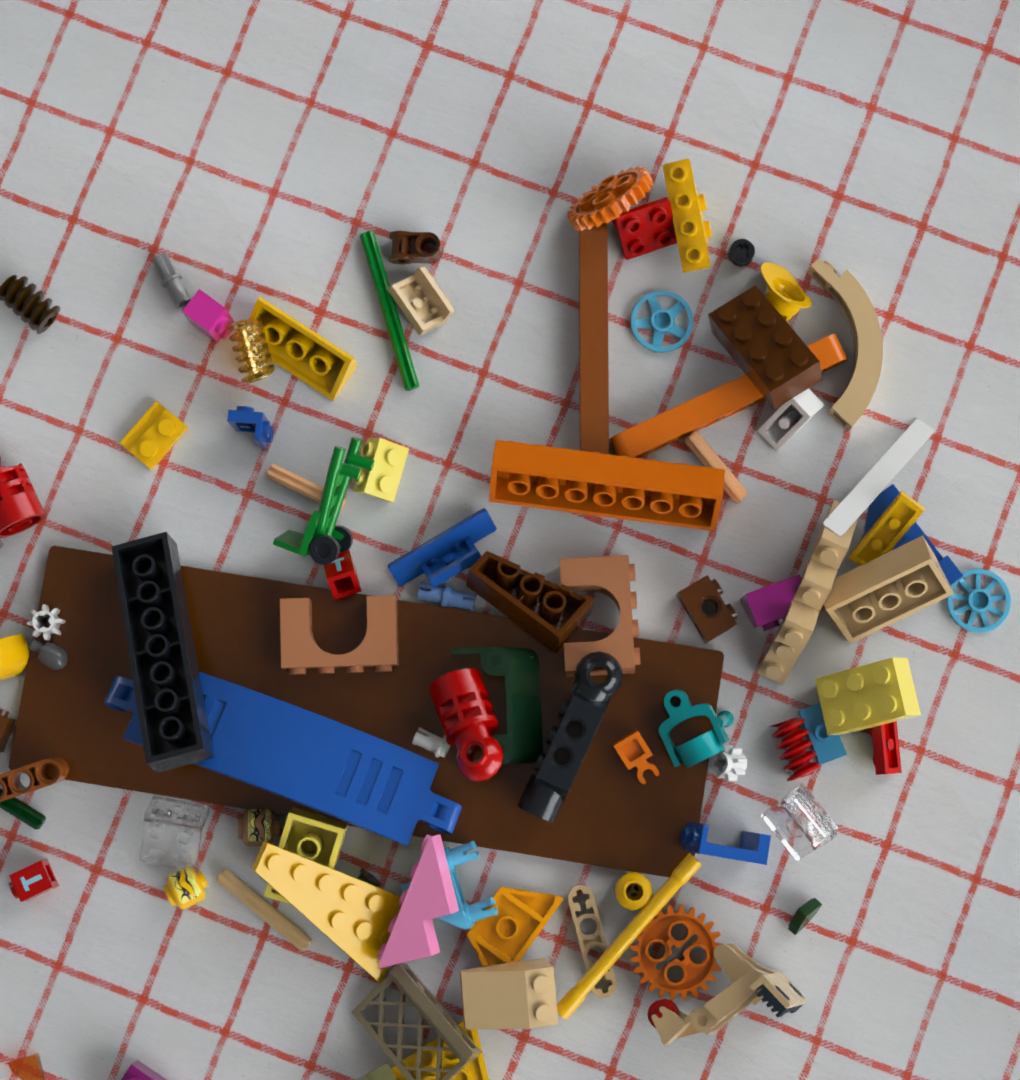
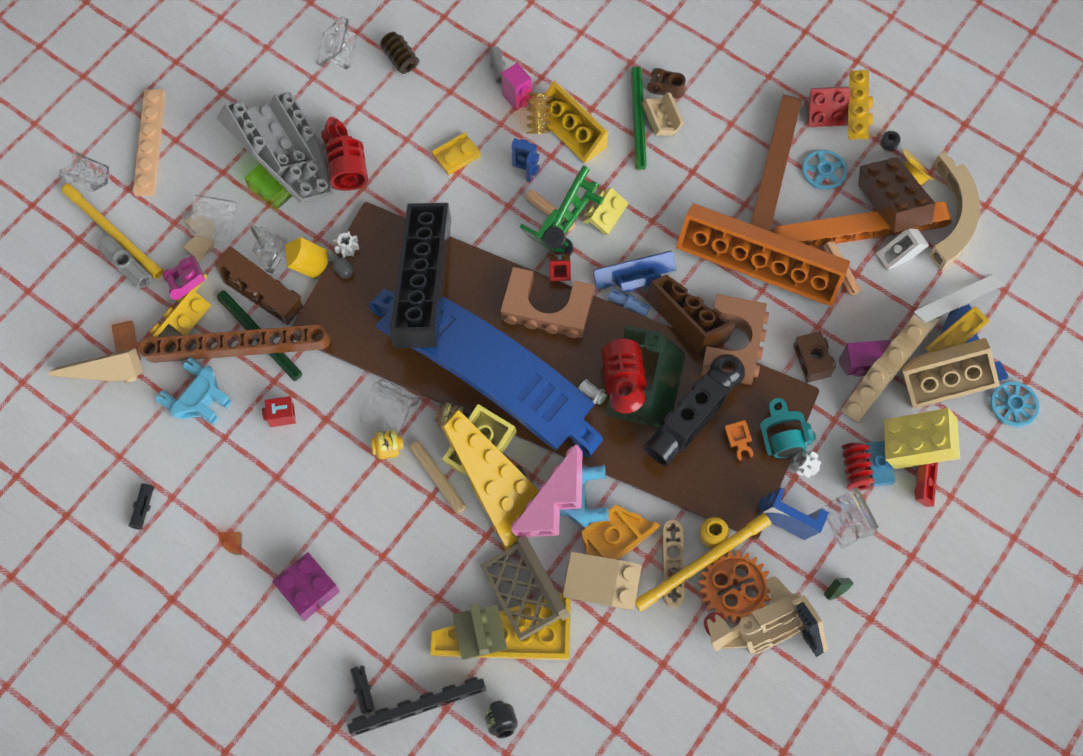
camera: 10 degrees right, 15 degrees down
orange gear [567,166,653,231] -> none

